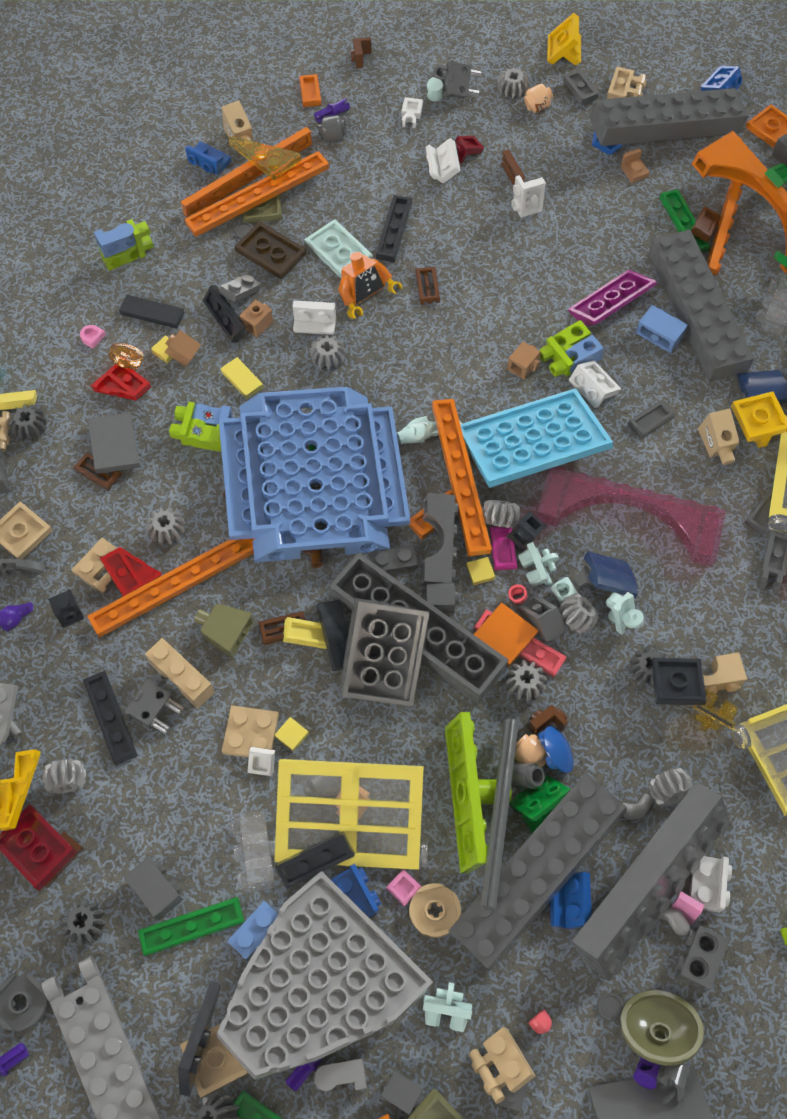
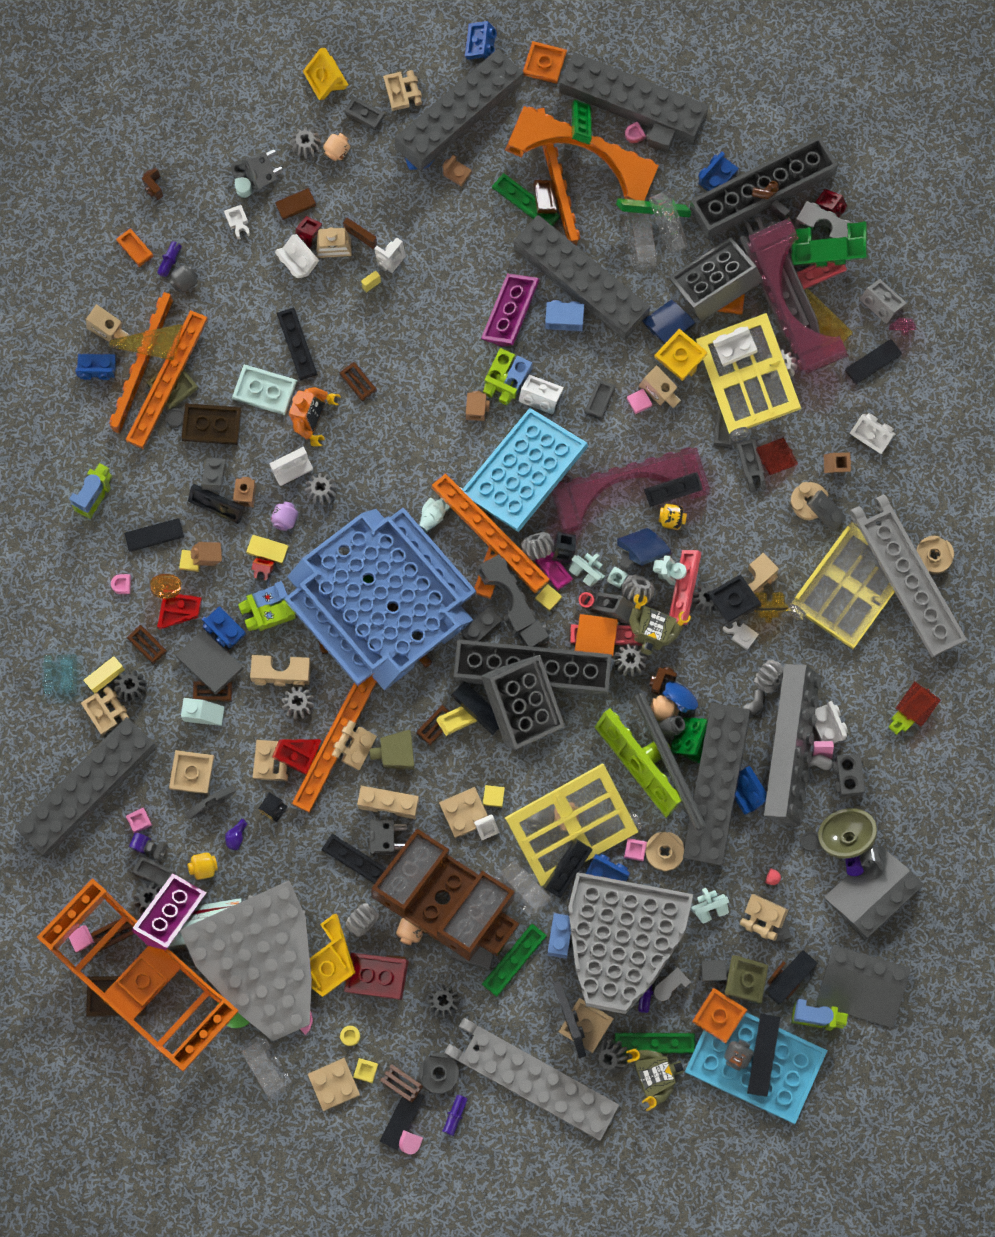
camera: 30 degrees left, 10 degrees up
none -> reddish brown tile [126,624,167,665]
none -> light aqua slope [181,698,224,726]
none -> blue bracket [202,606,246,649]
none -> tan arch [250,655,311,687]
none -> tile [251,558,275,580]
none -> lavender head [271,502,298,531]
none -> reddish brown tile [275,188,316,220]
none -> tan torso [316,227,352,258]
none -> tan plate [332,720,377,770]
none -> light yellow tile [361,271,381,292]
none -> reddish brown piece [371,829,519,961]
none -> light nougat head [396,918,424,946]
none -> bright pink tile [627,389,652,414]
none -> olive torso [629,594,691,655]
none -> black tile [644,472,703,507]
none -> yellow head [659,504,687,530]
none -> coral tile [669,550,701,625]
none -> white plate [723,622,759,650]

